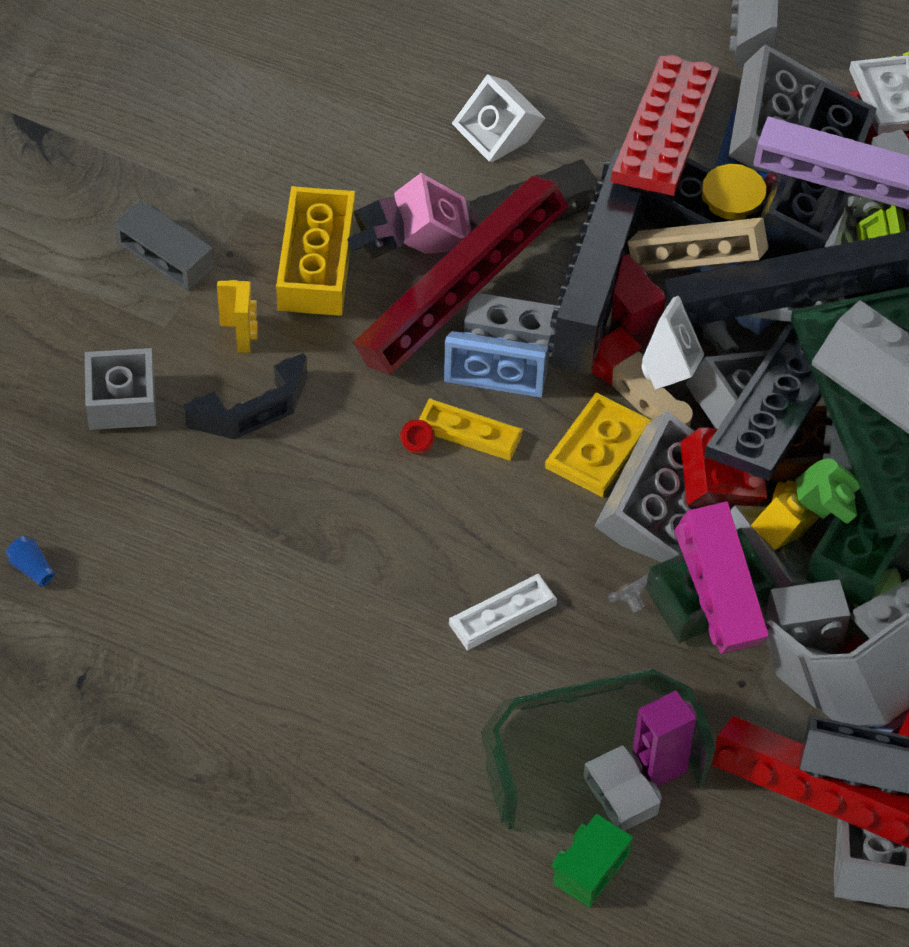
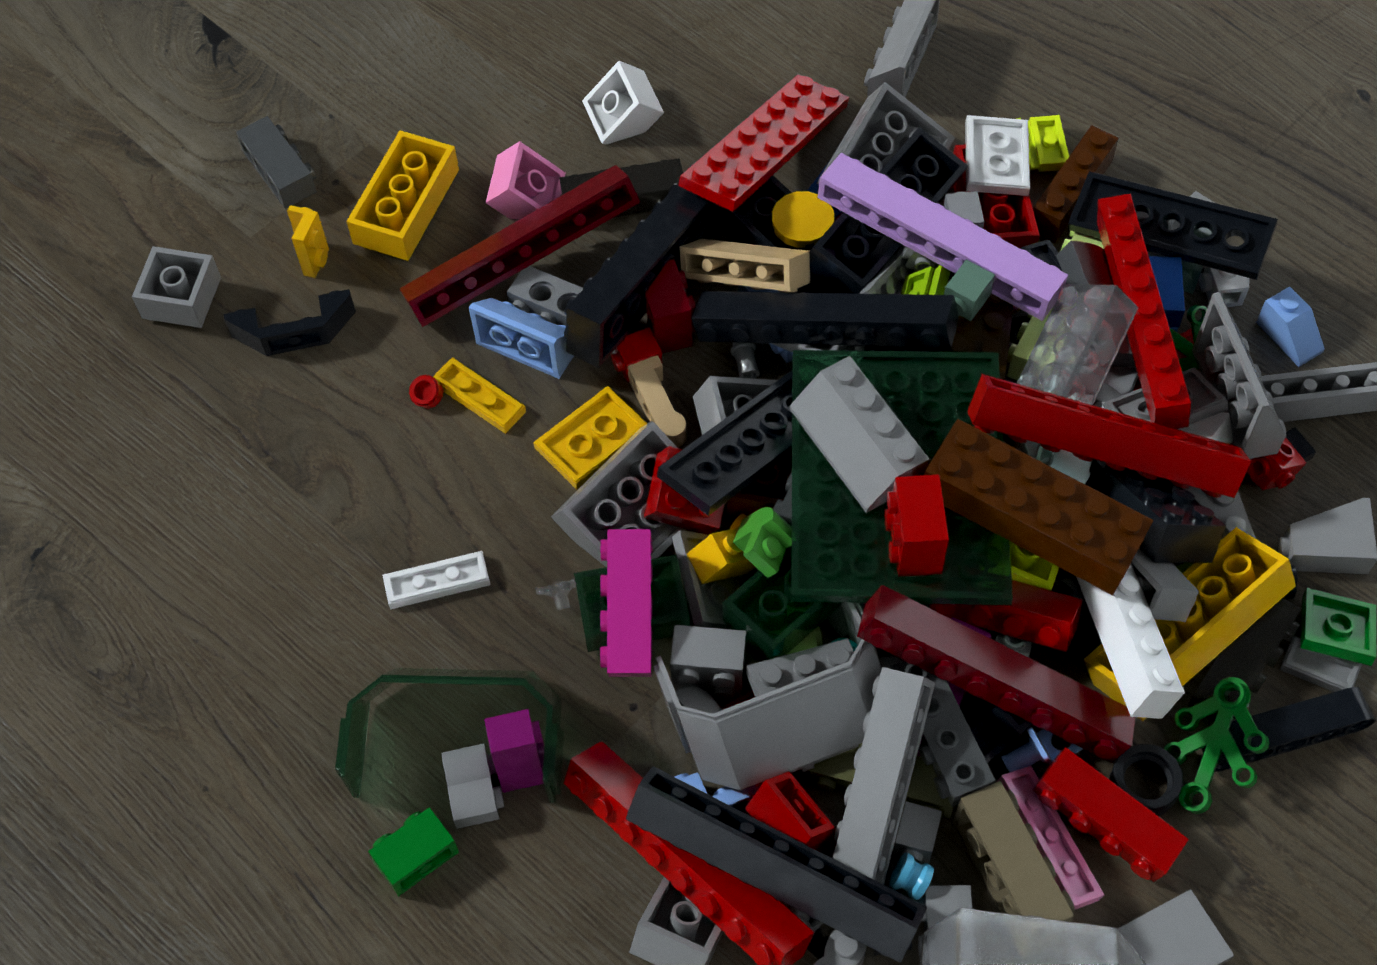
camera: 20 degrees right, 5 degrees up
blue cone [5,535,55,587] -> none
black brick [347,197,405,259] -> none
white slope [642,296,704,390] -> none

